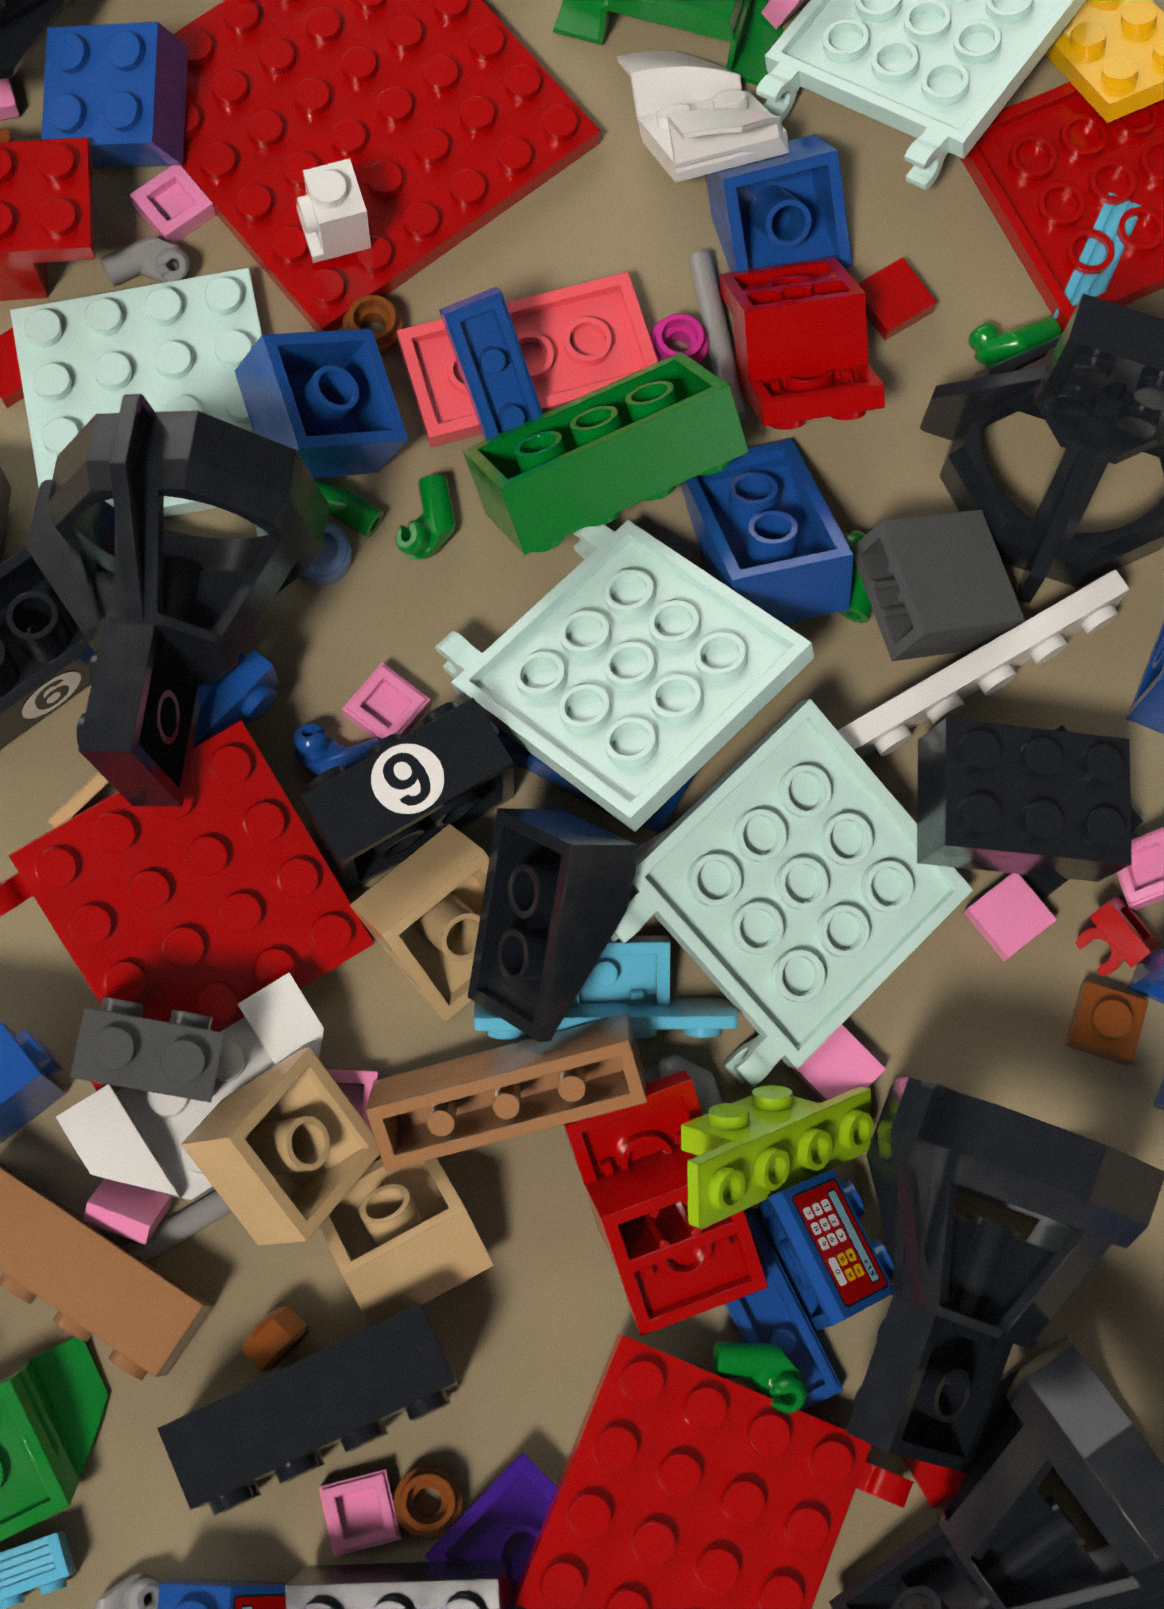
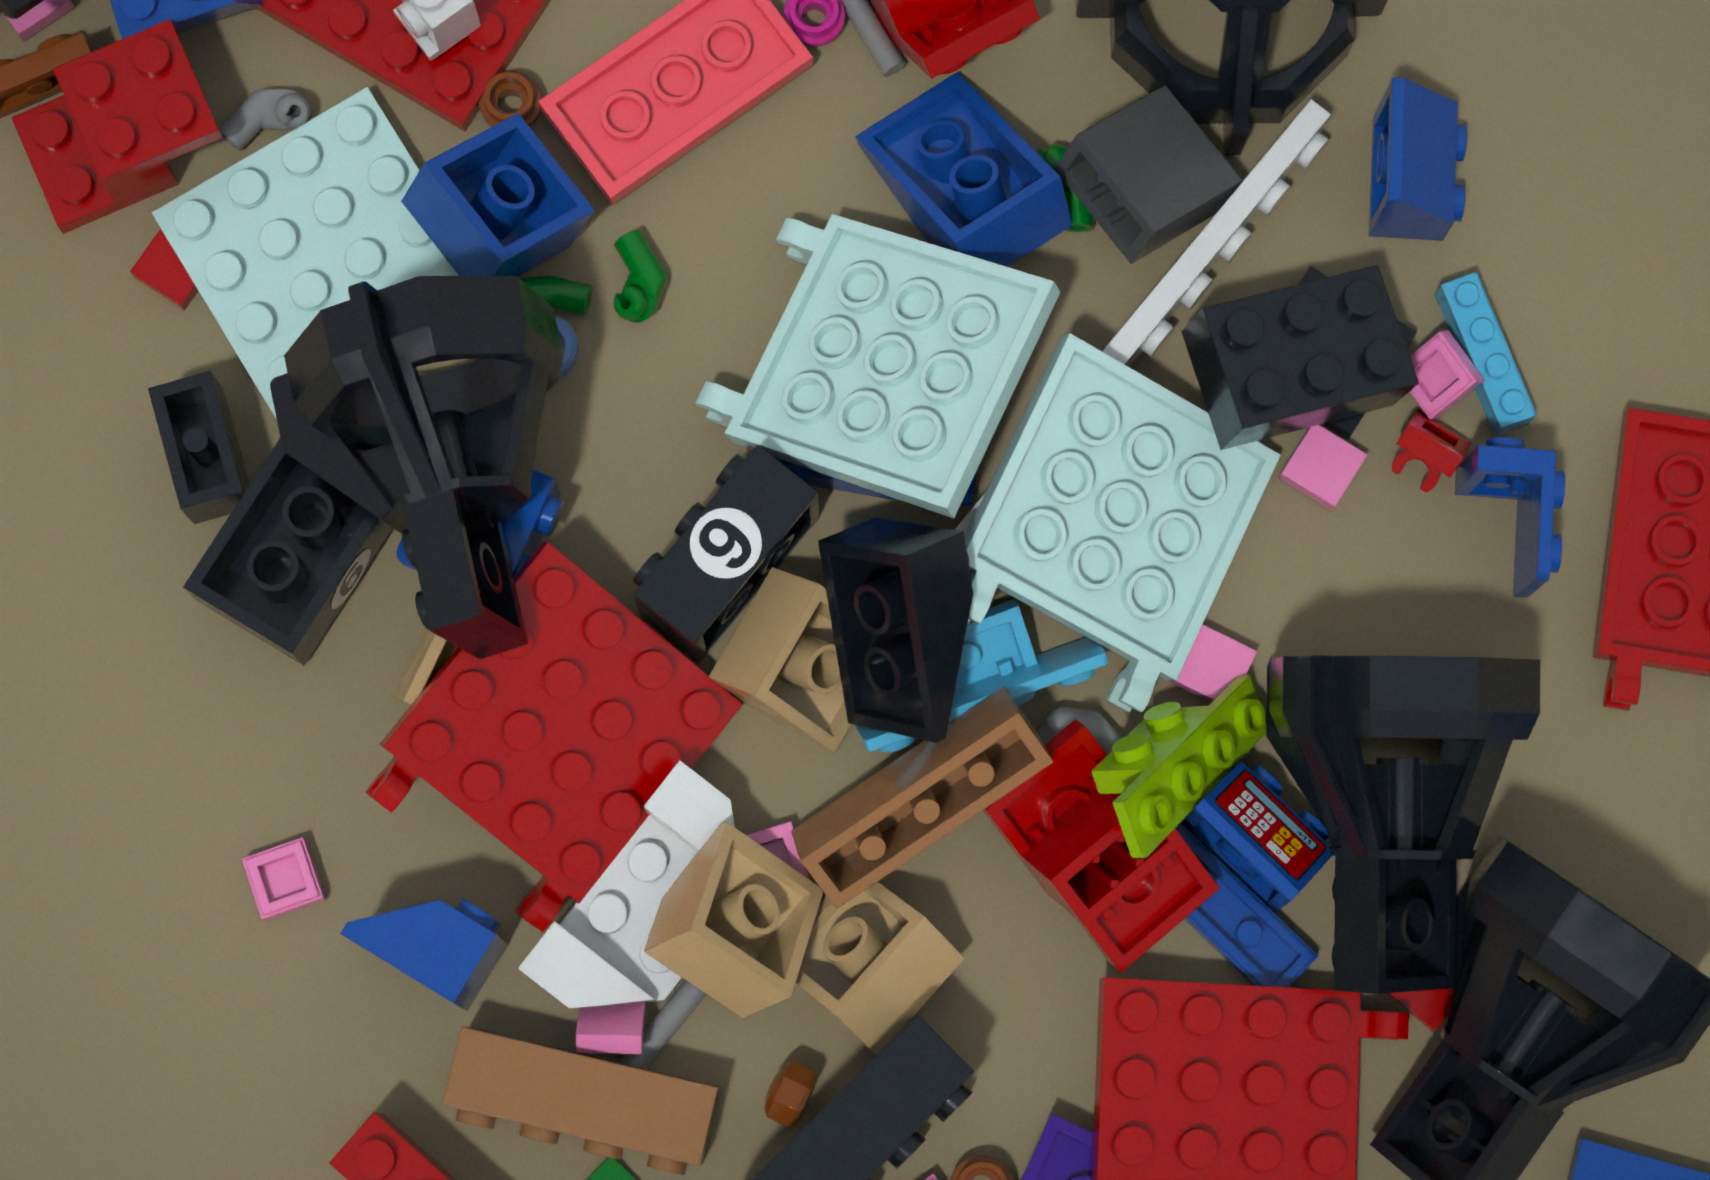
camera: 15 degrees left, 5 degrees up
dark grey brick [70,997,225,1103] -> none
bright pink tile [129,165,216,244] -> none
blue arm [293,723,379,775] -> none
bright pink tile [342,663,431,740] -> none
blue tile [439,286,543,440] -> none
green brick [462,352,749,555] -> none
green arm [712,1342,807,1414] -> none
dark orange plate [1064,981,1149,1065] -> none

